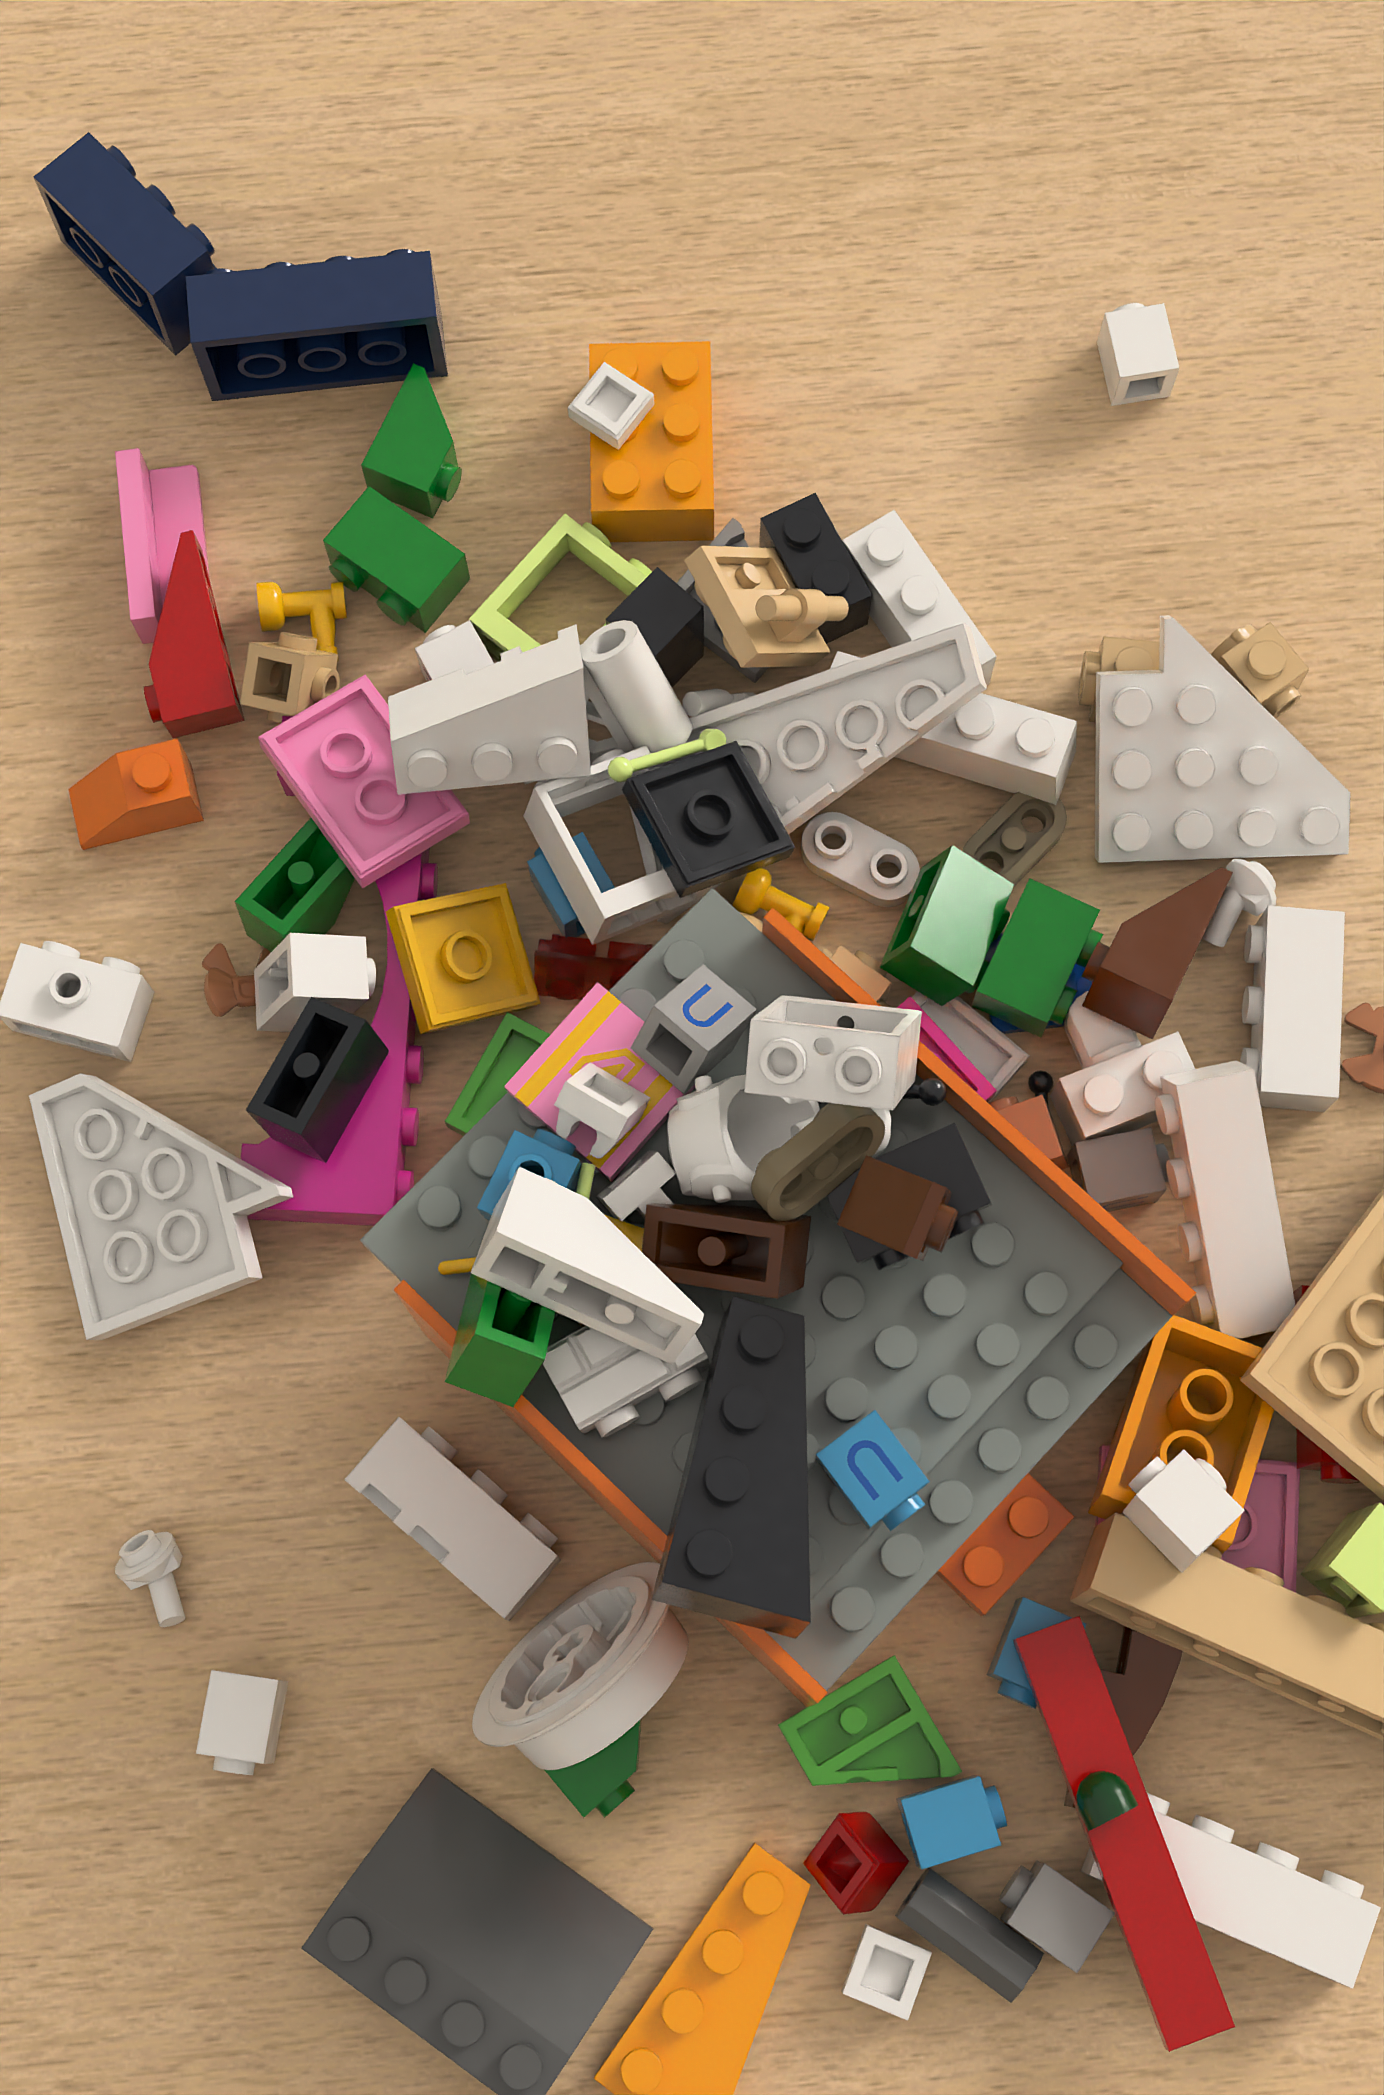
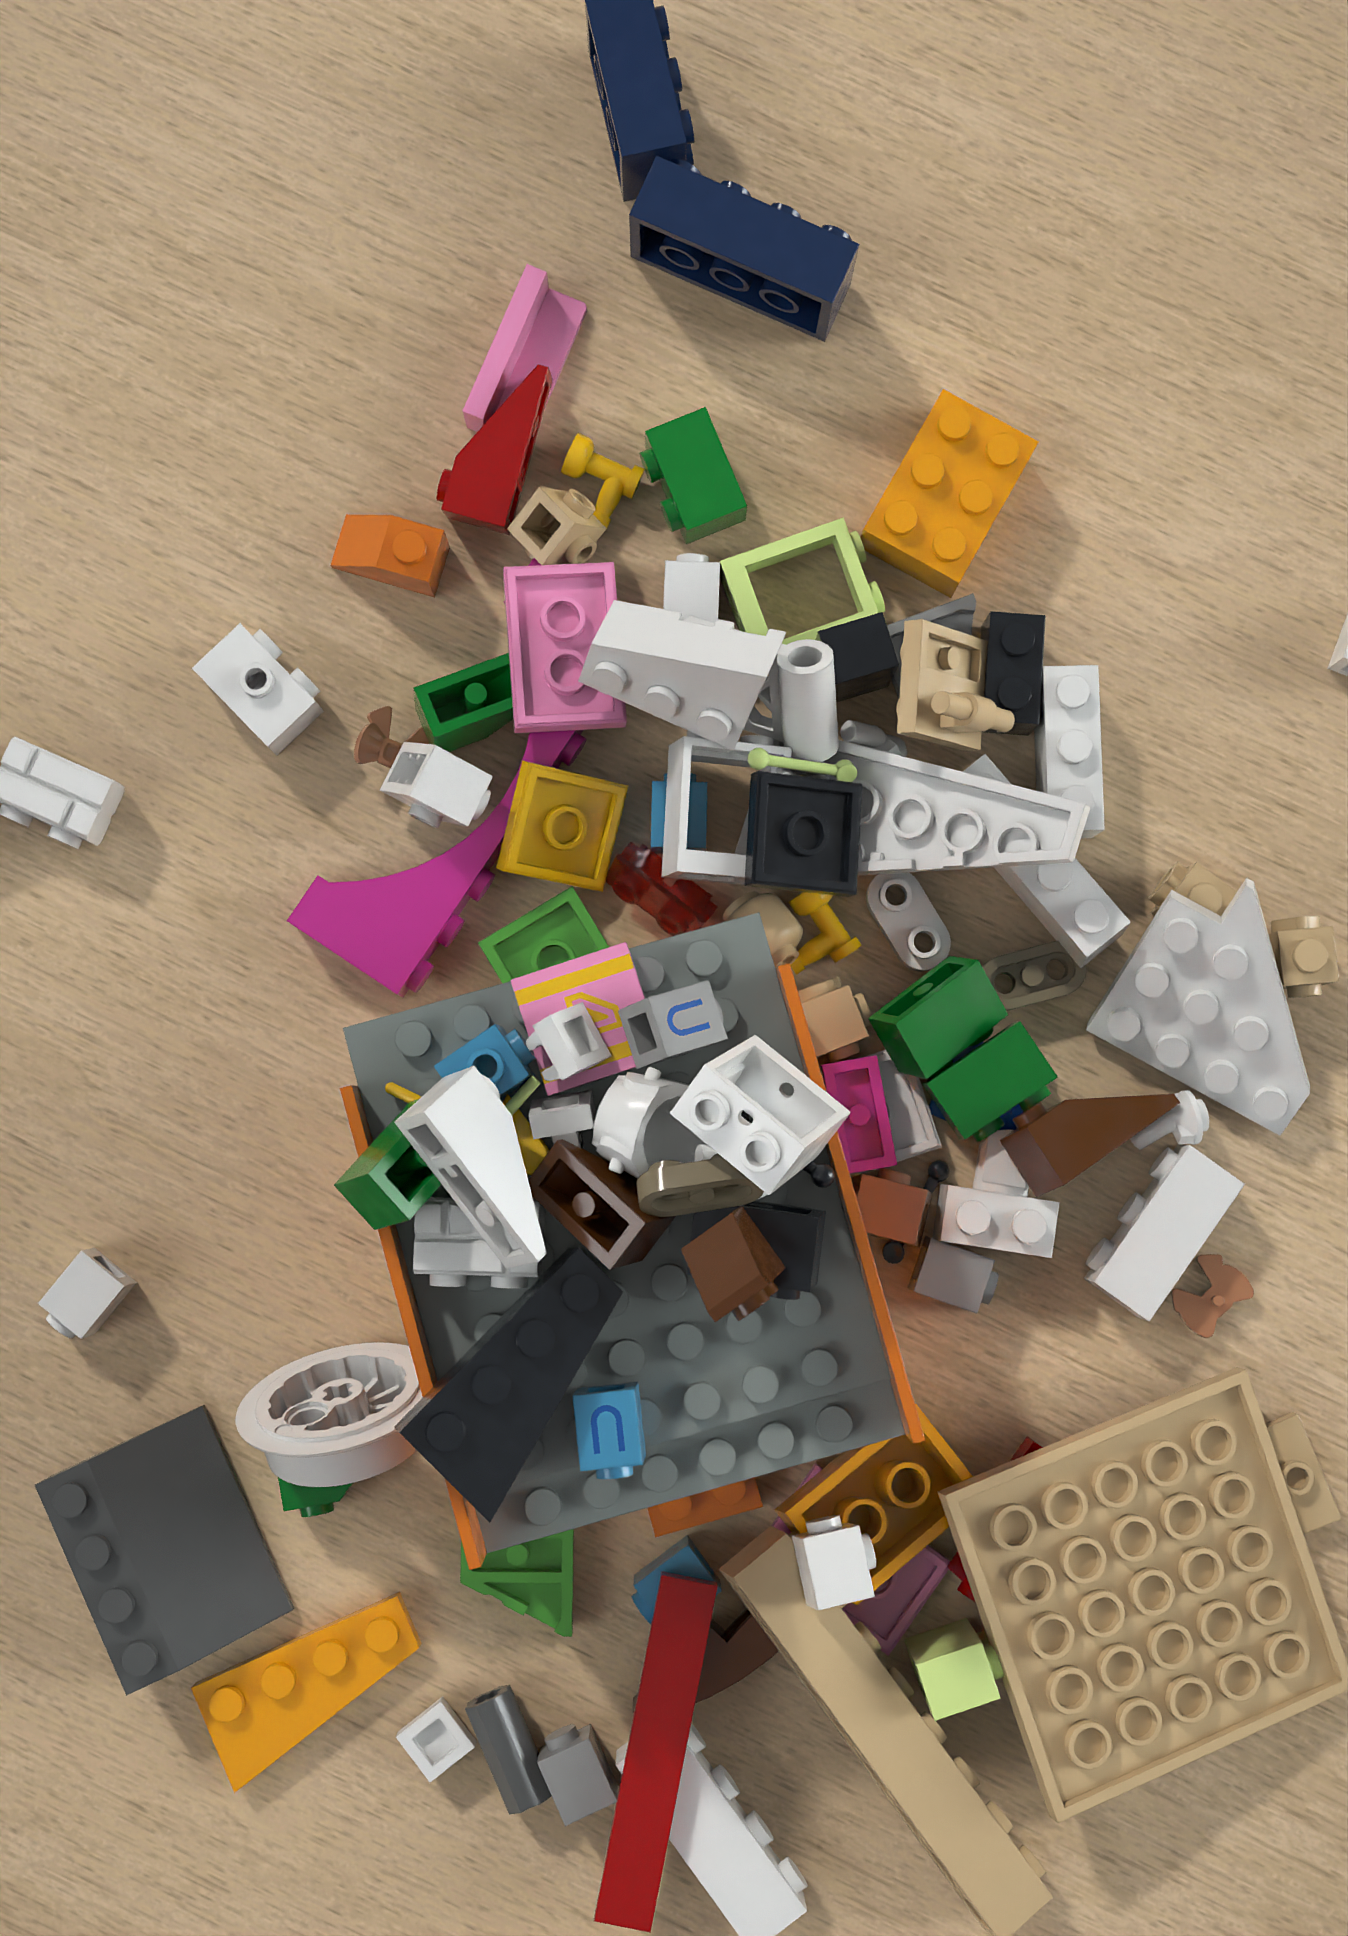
camera: 25 degrees right, 10 degrees up
white wing [29,1073,293,1340] -> none
white plate [115,1530,185,1627] -> none
black brick [246,997,389,1163] -> none
white wedge [344,1417,561,1621] -> none
green slope [361,364,462,518] -> none
white tile [568,362,655,450] -> none
red slope [803,1812,910,1915] -> none
dark azure brick [896,1775,1007,1870] -> none
dark green hinge [1076,1771,1138,1831] -> none
white brick [1155,1060,1295,1339] -> none

